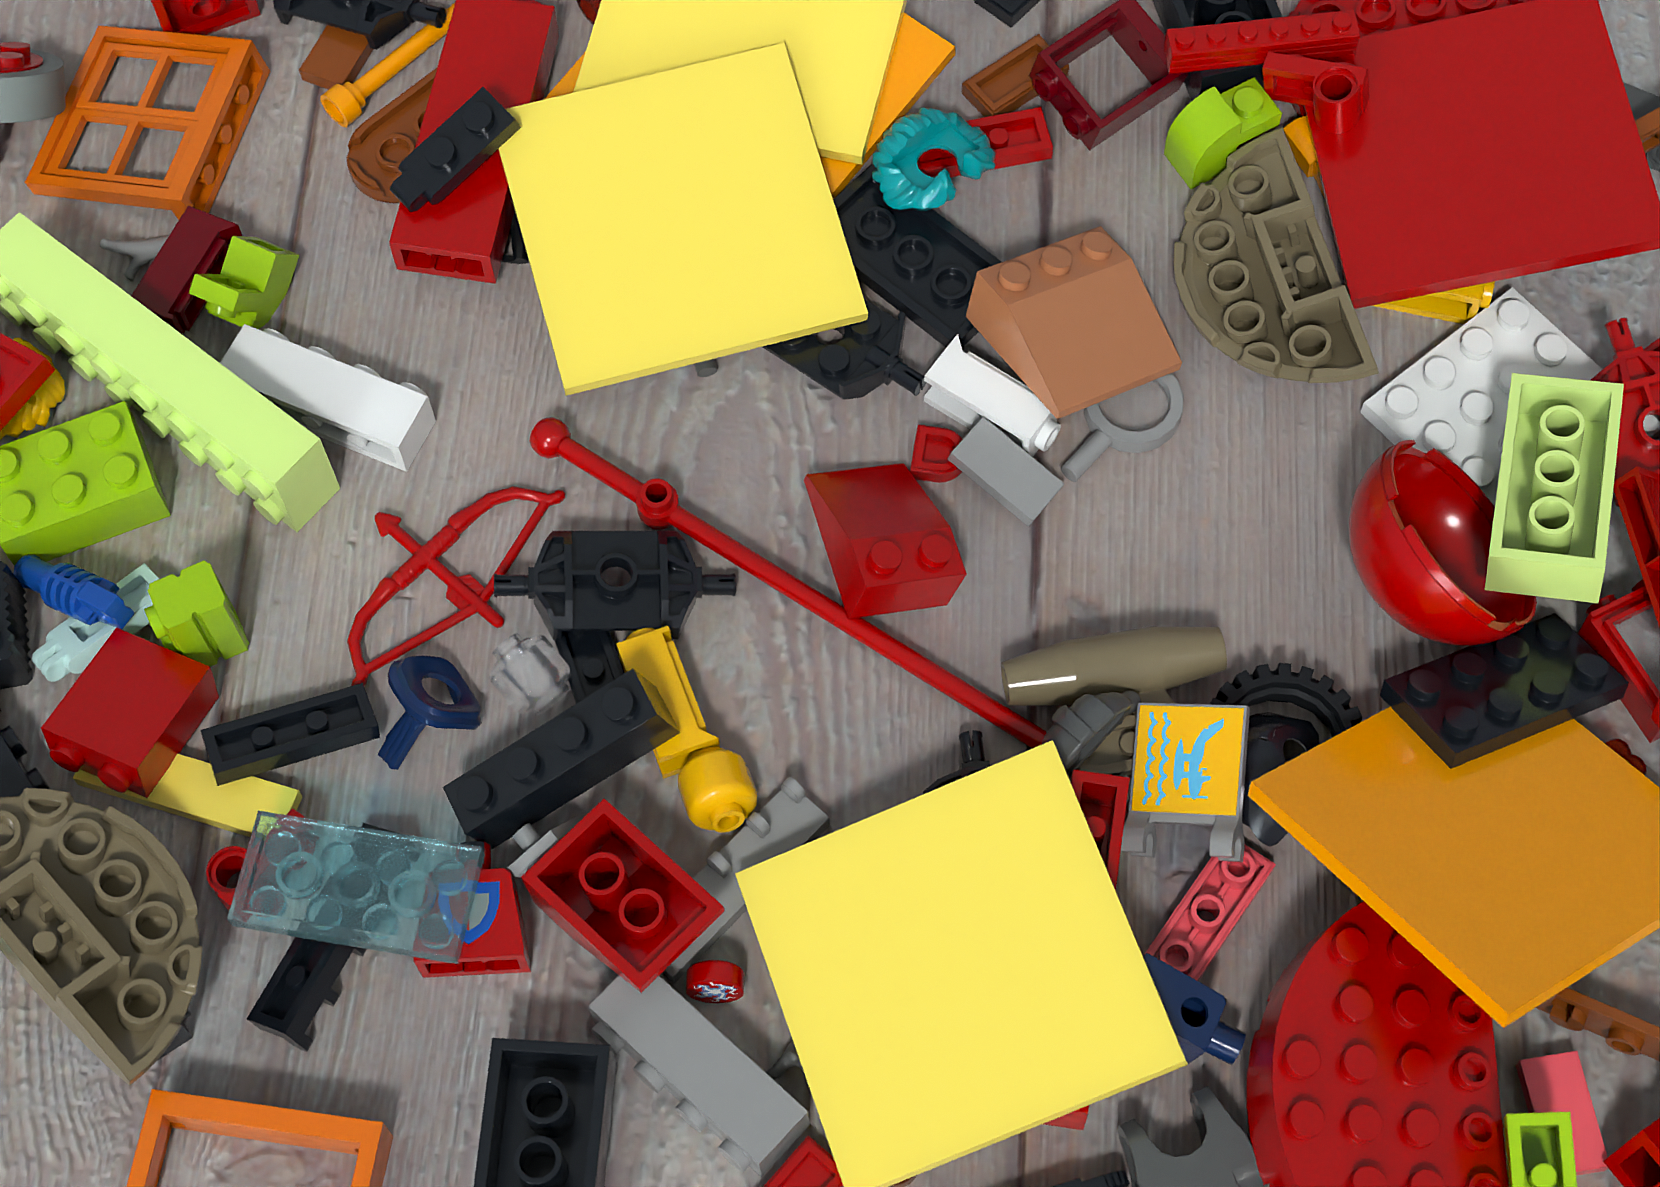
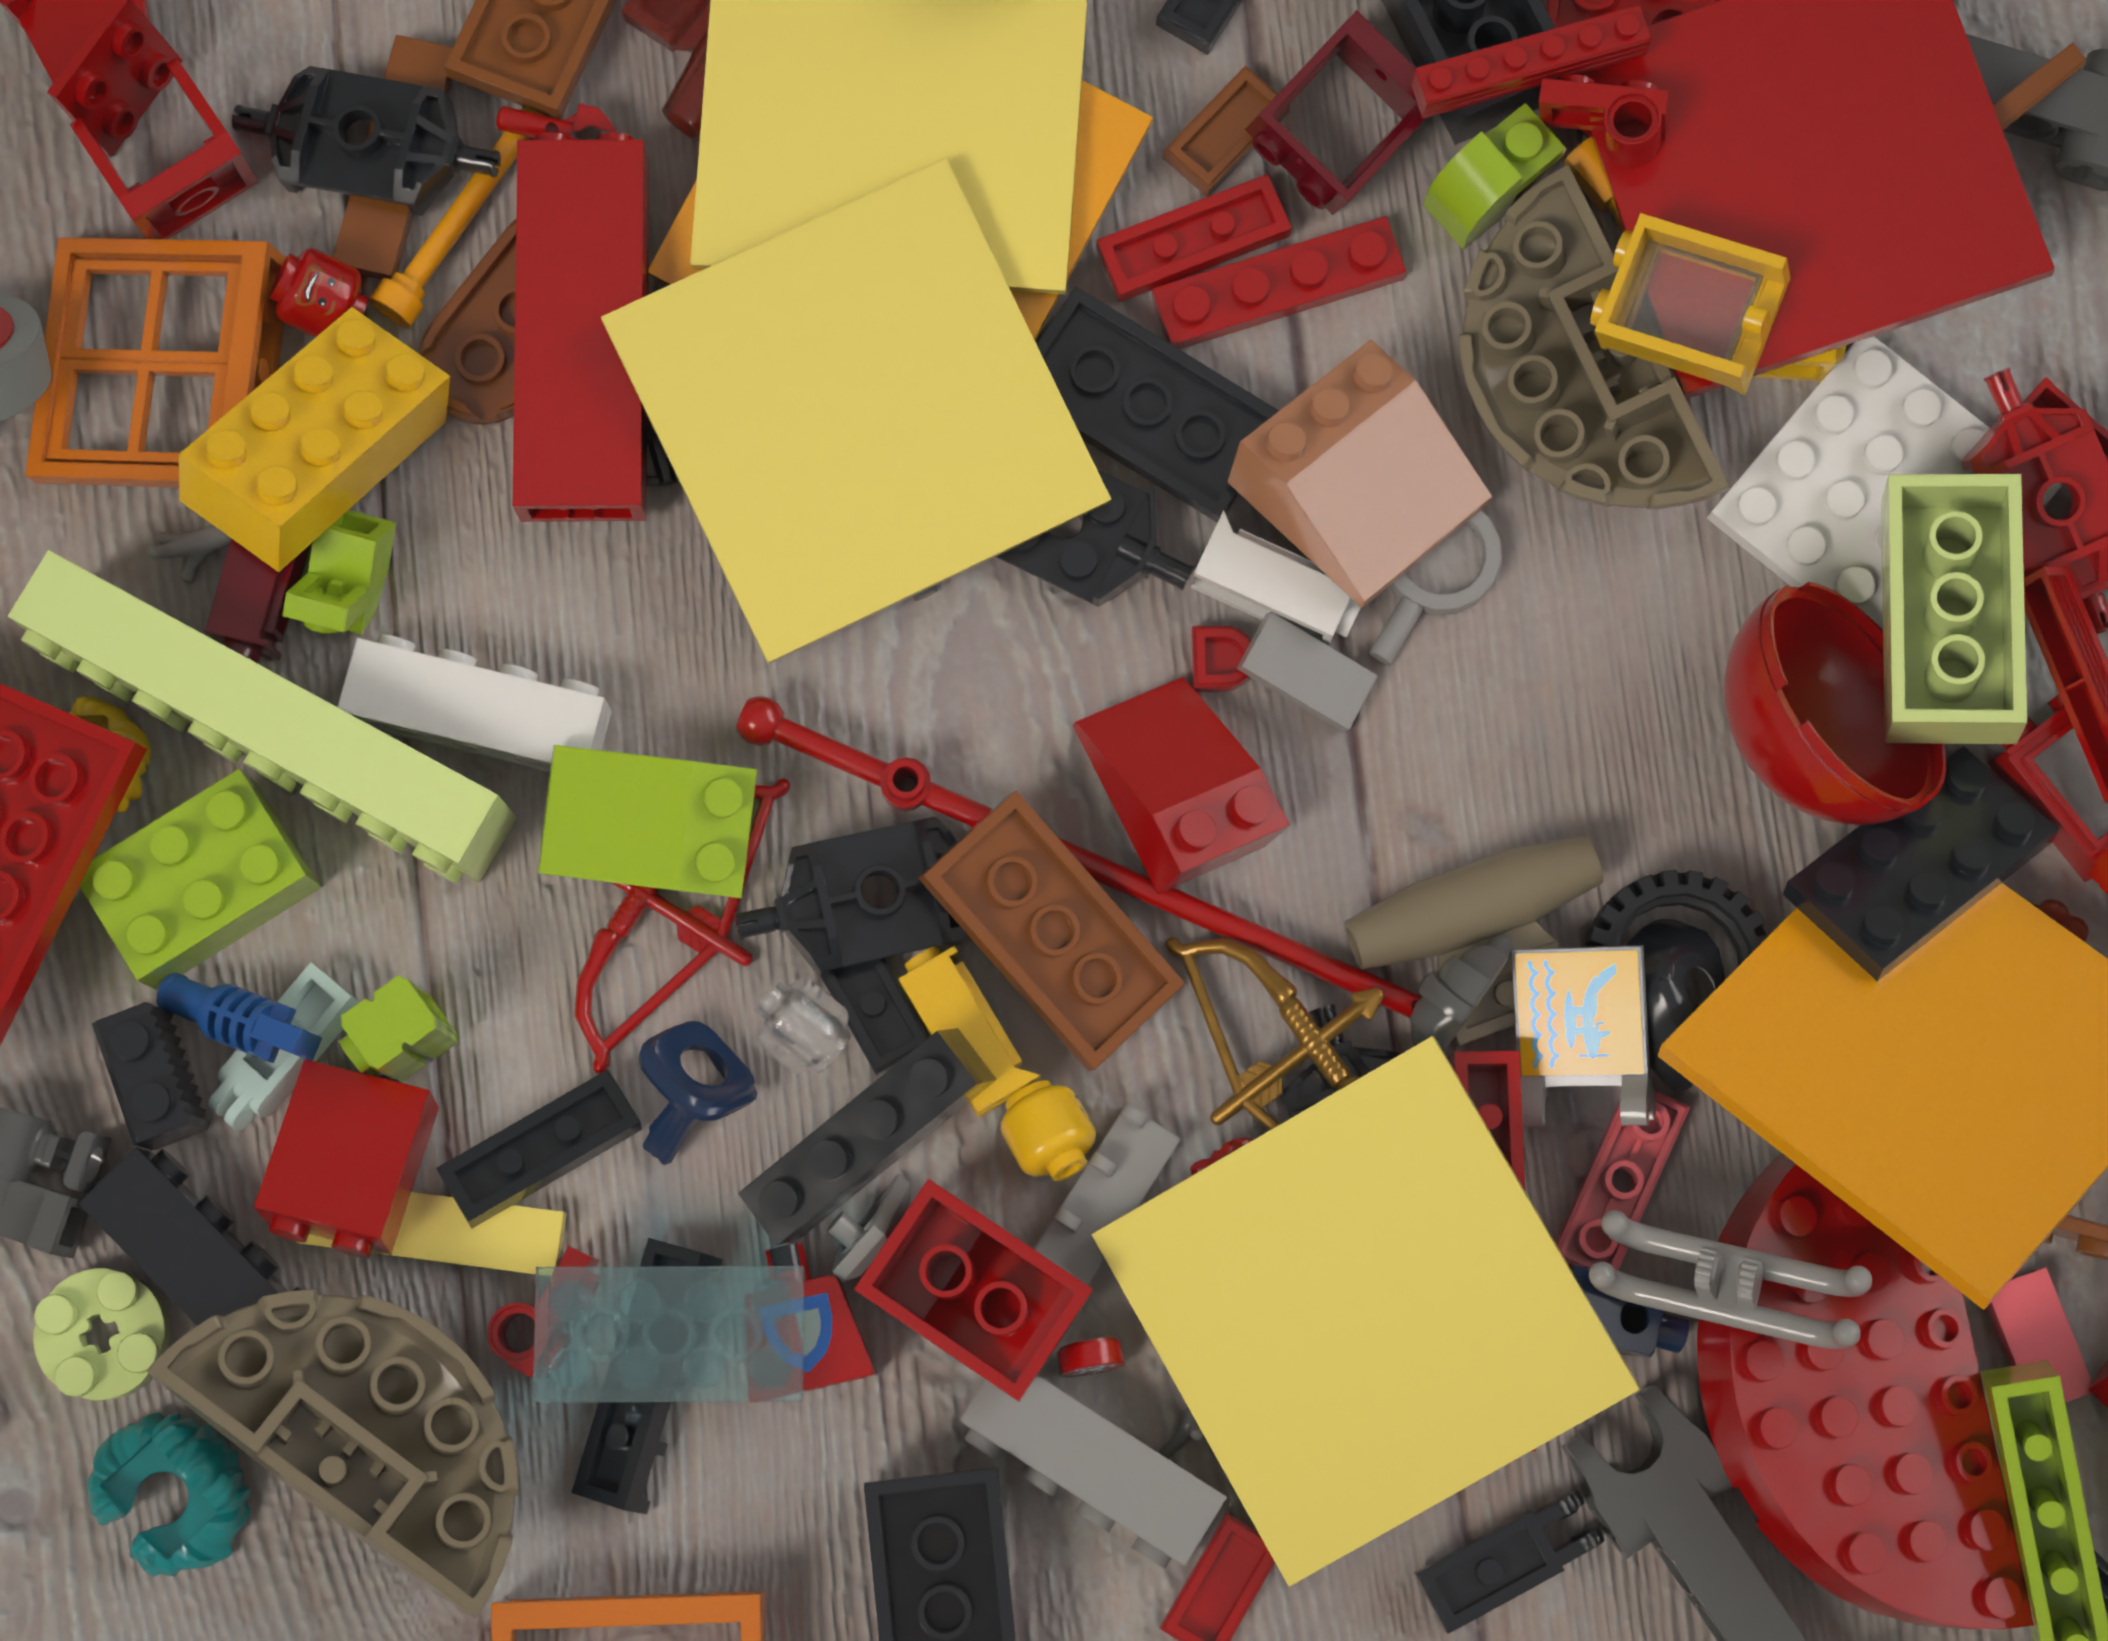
camera: 15 degrees left, 15 degrees up
black hinge [390,87,521,212] -> none
teal piece [872,108,996,211] -> none
none -> yellow brick [179,307,450,572]
none -> red head [269,247,368,338]
none -> lime slope [537,745,757,898]
none -> dark orange plate [918,790,1185,1071]
none -> red plate [1151,216,1406,349]
none -> pearl gold piece [1165,937,1384,1131]
none -> light grey piece [1589,1210,1872,1350]
none -> window [1590,213,1791,396]

